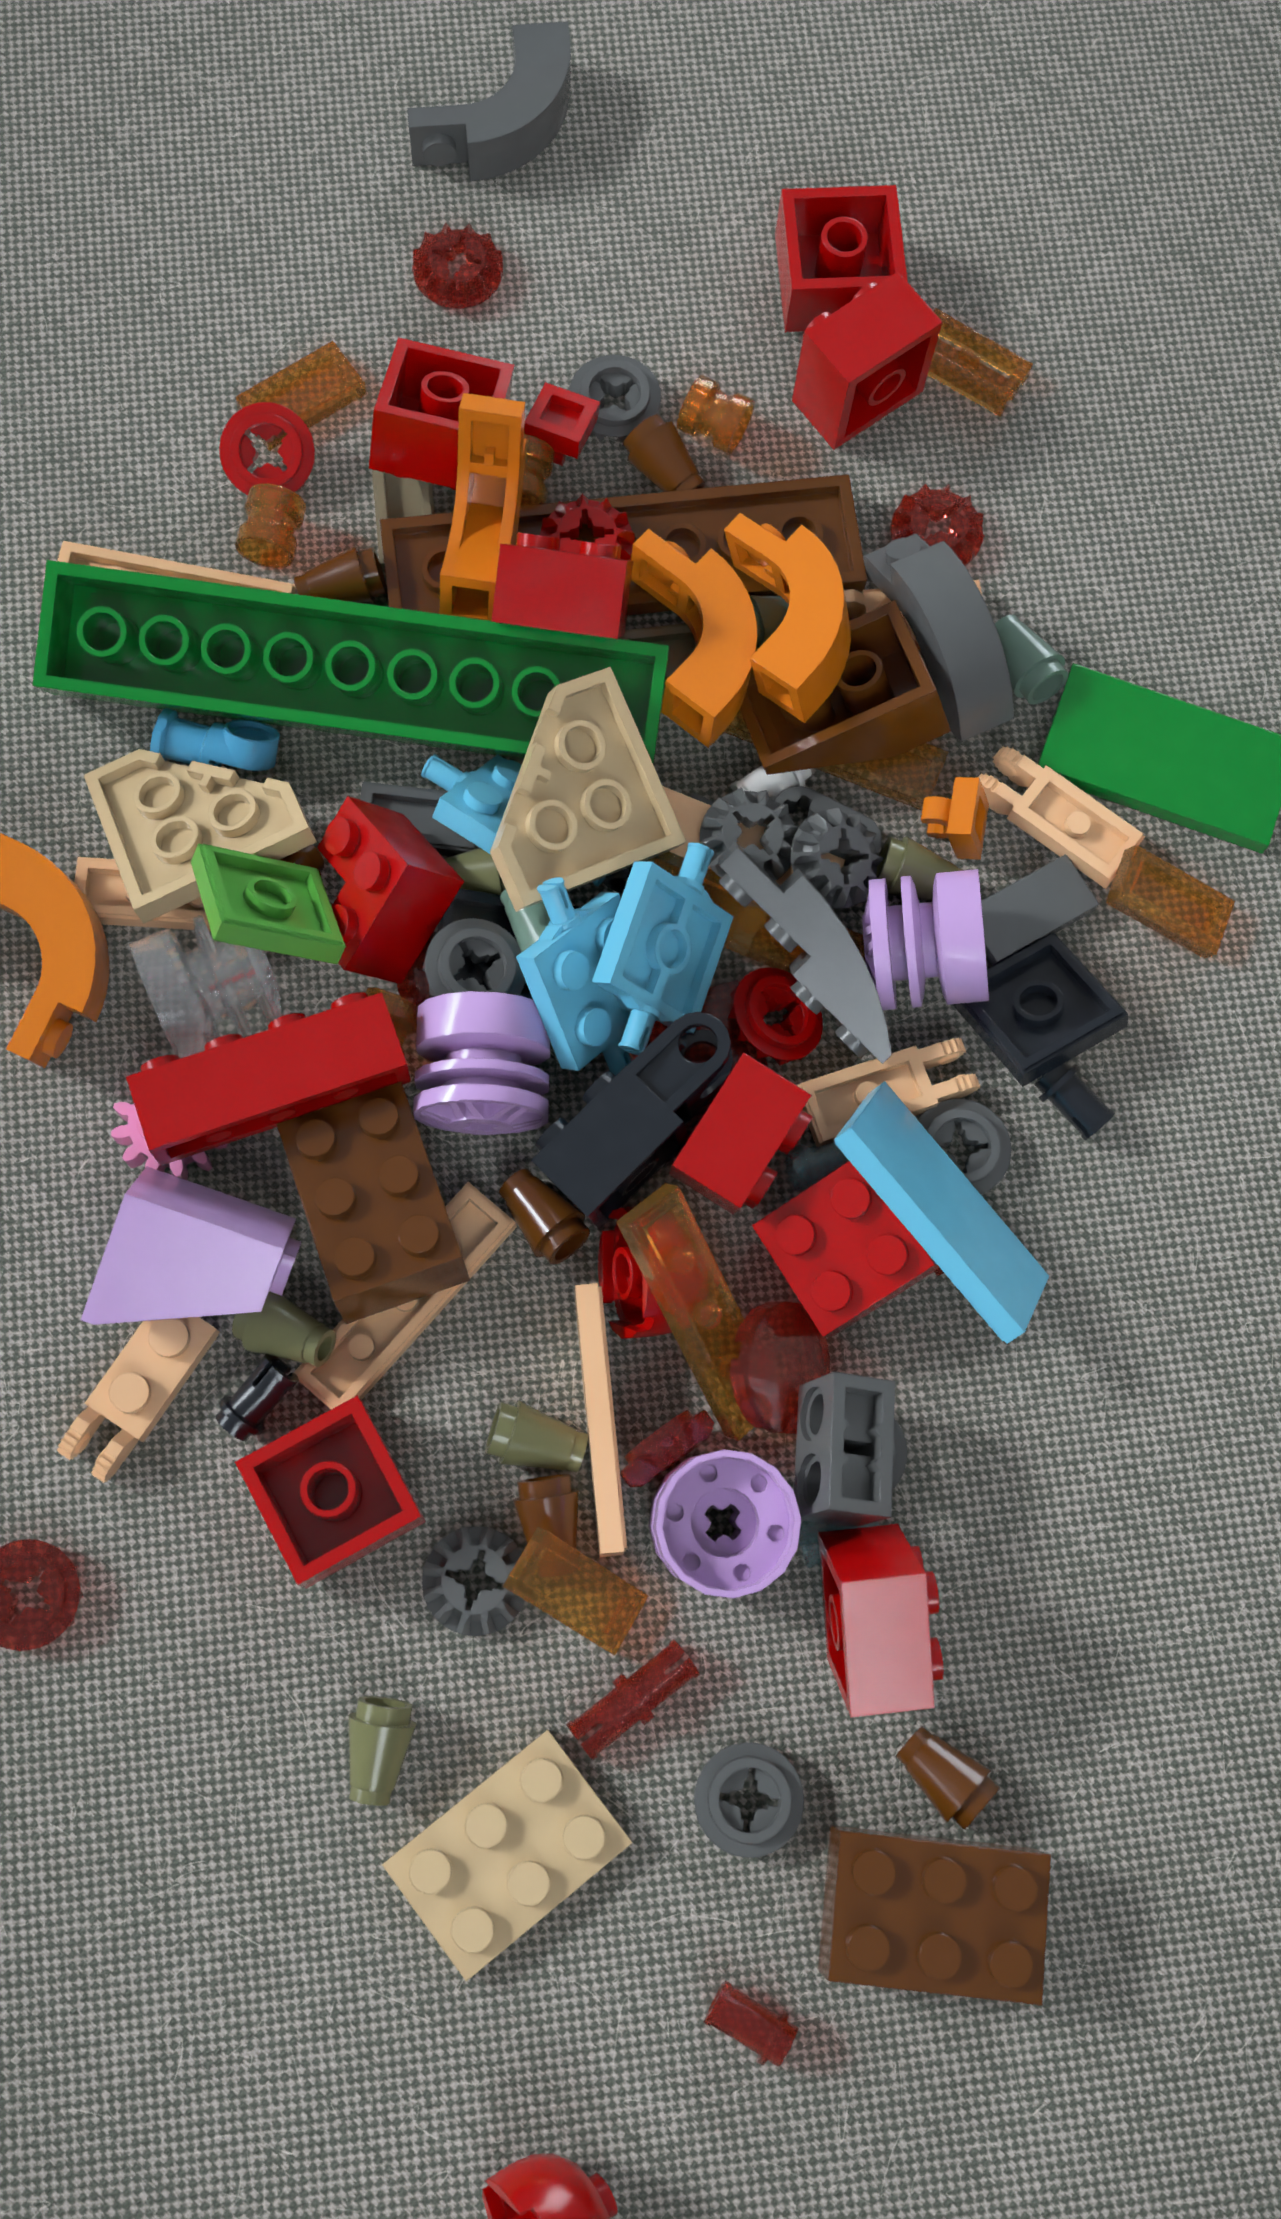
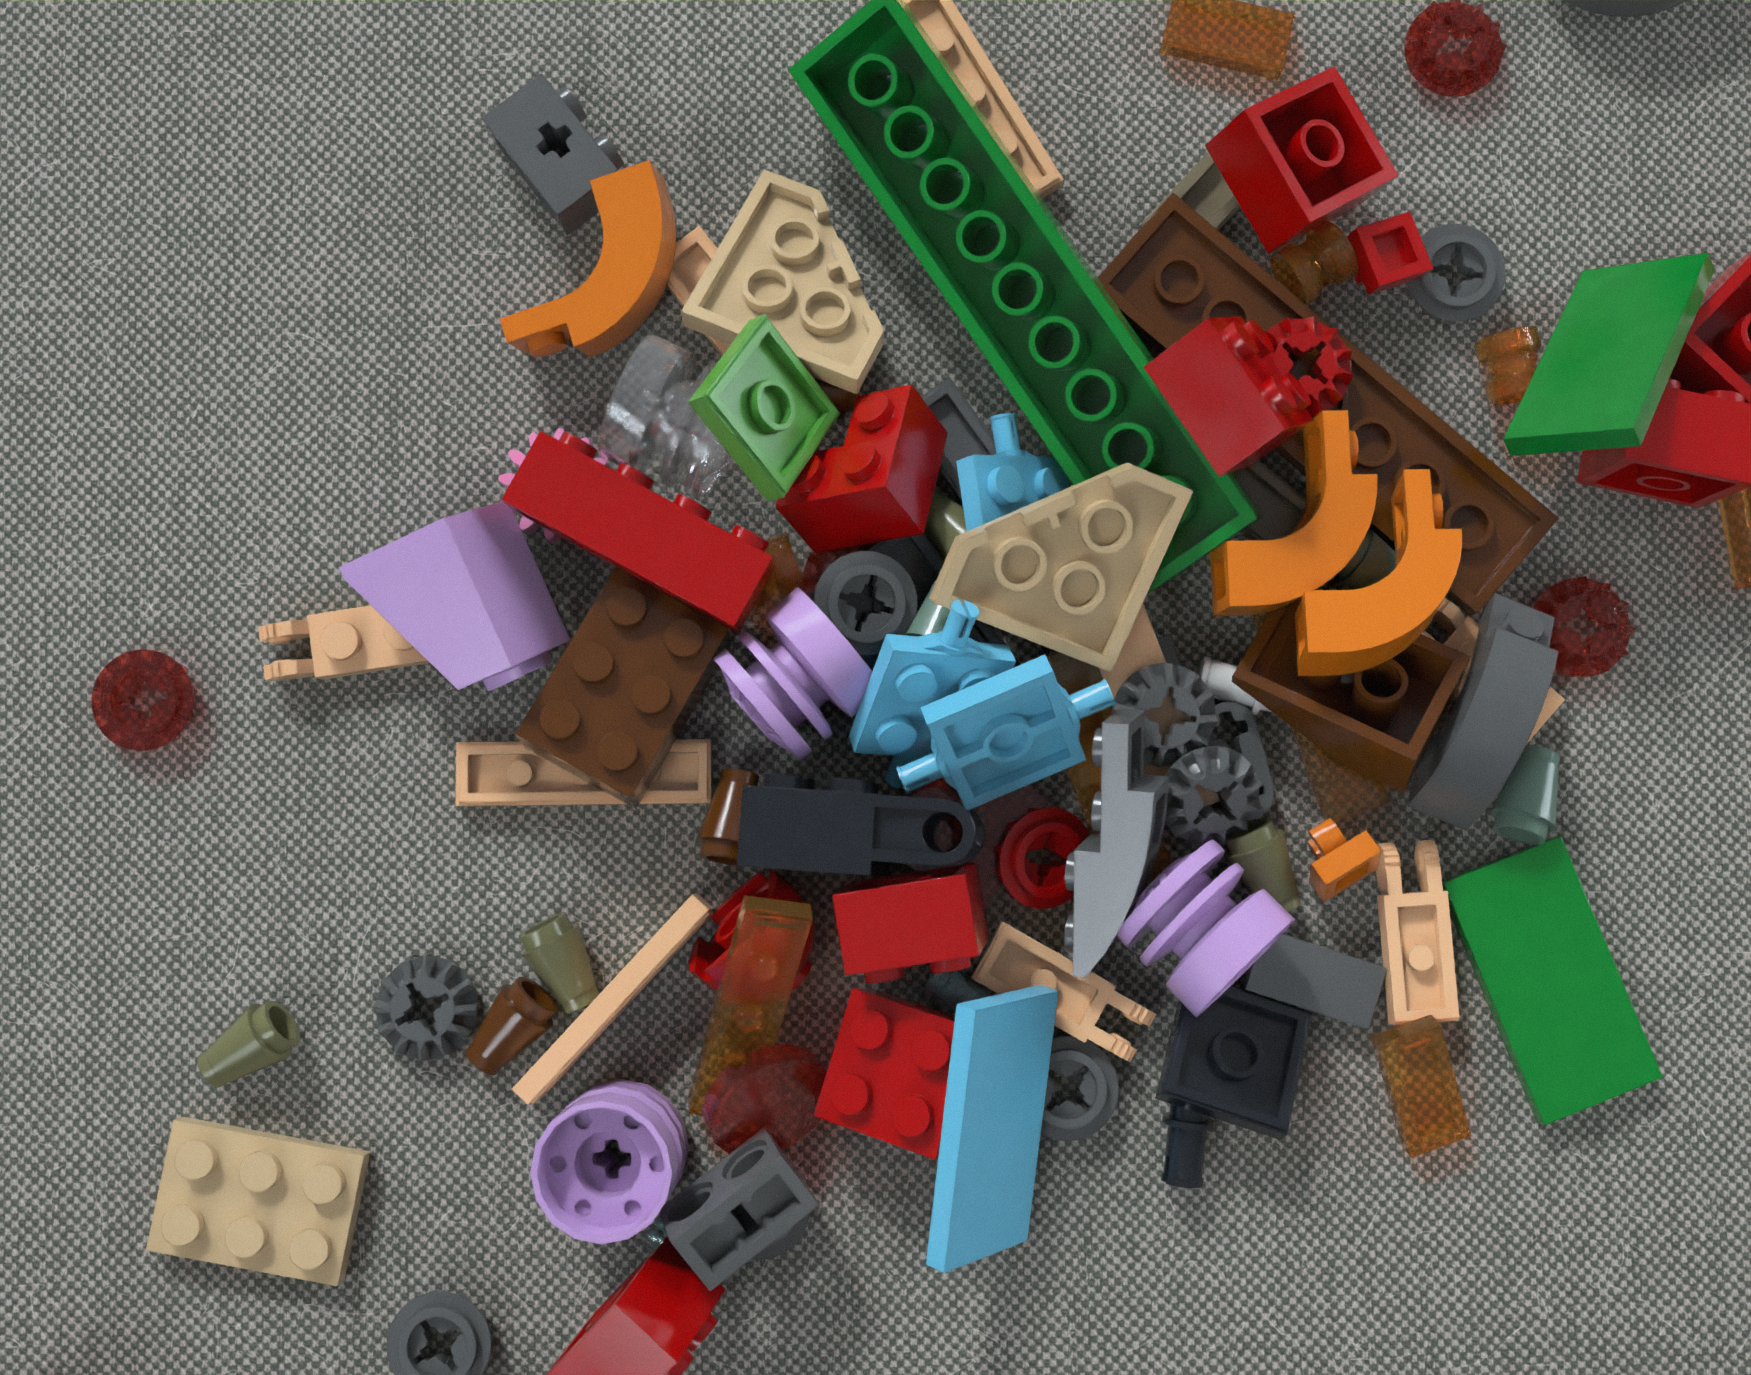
camera: 55 degrees right, 10 degrees up
dark azure connector [150,708,280,771] -> none
black pin [216,1353,299,1441] -> none
red gear [219,402,315,501] -> none
olive cone [232,1292,336,1367] -> none
clear orange wheel [235,483,307,568] -> none
red brick [235,1395,426,1588] -> none
reddish brown cone [294,545,388,604] -> none
orange arch [439,393,527,621] -> none
clear orange tile [503,1527,649,1656] -> none
clear red pin [566,1639,700,1761] -> none
clear red gear [620,1409,715,1487] -> none
reddish brown cone [623,414,706,492] -> none
none -> green tile [1503,253,1715,456]

